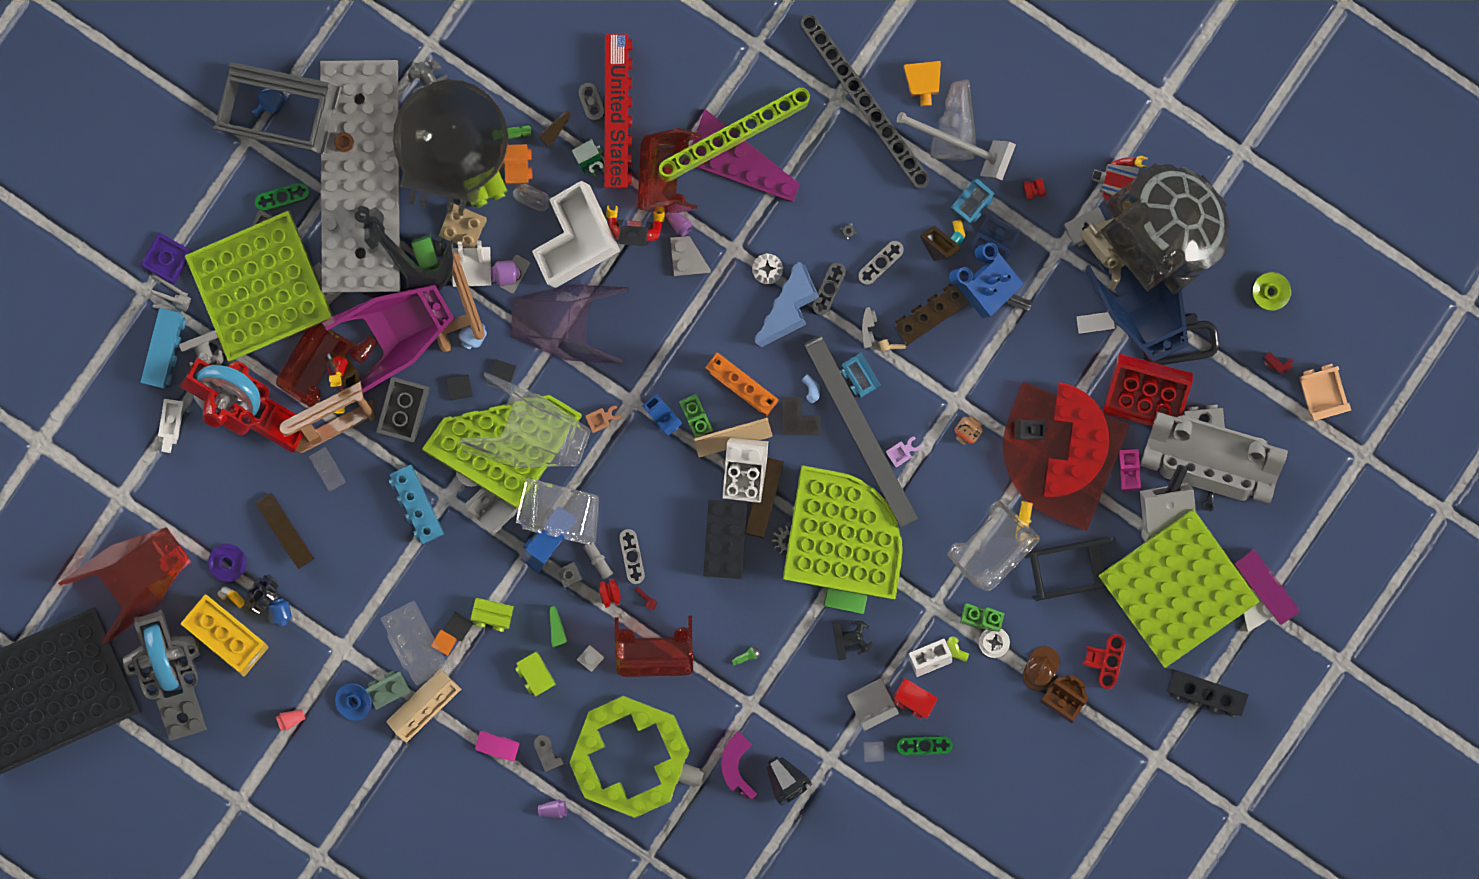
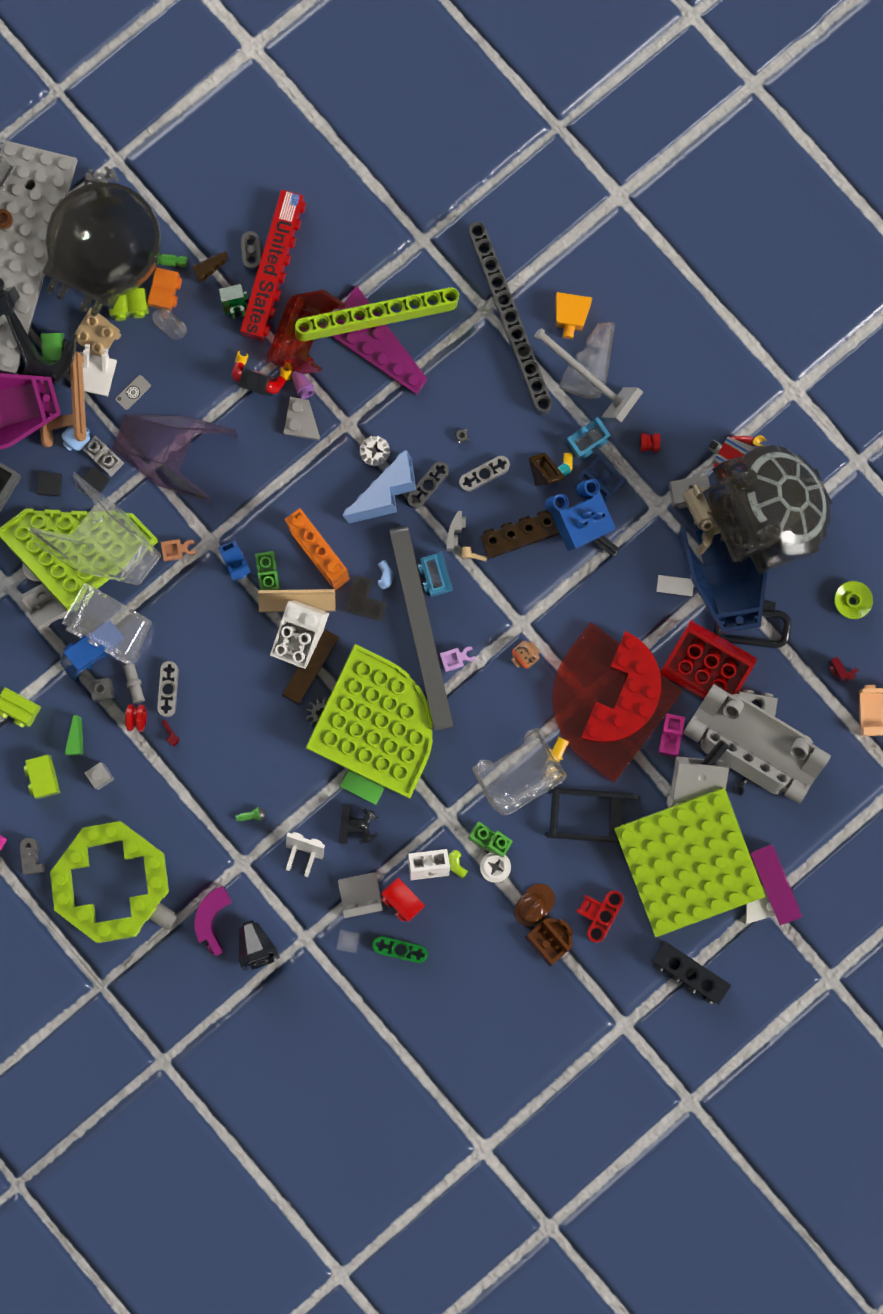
camera: 15 degrees right, 5 degrees down
medium lavender head [491,260,520,286] -> none
white piece [532,181,620,288] -> none
medium lavender cone [538,799,567,818] -> none
clear red windscreen [615,616,693,677] -> none
black brick [703,500,747,579] -> none
black slope [1014,419,1046,440] -> none
none -> light grey slope [82,436,124,477]
none -> white plate [286,832,325,877]

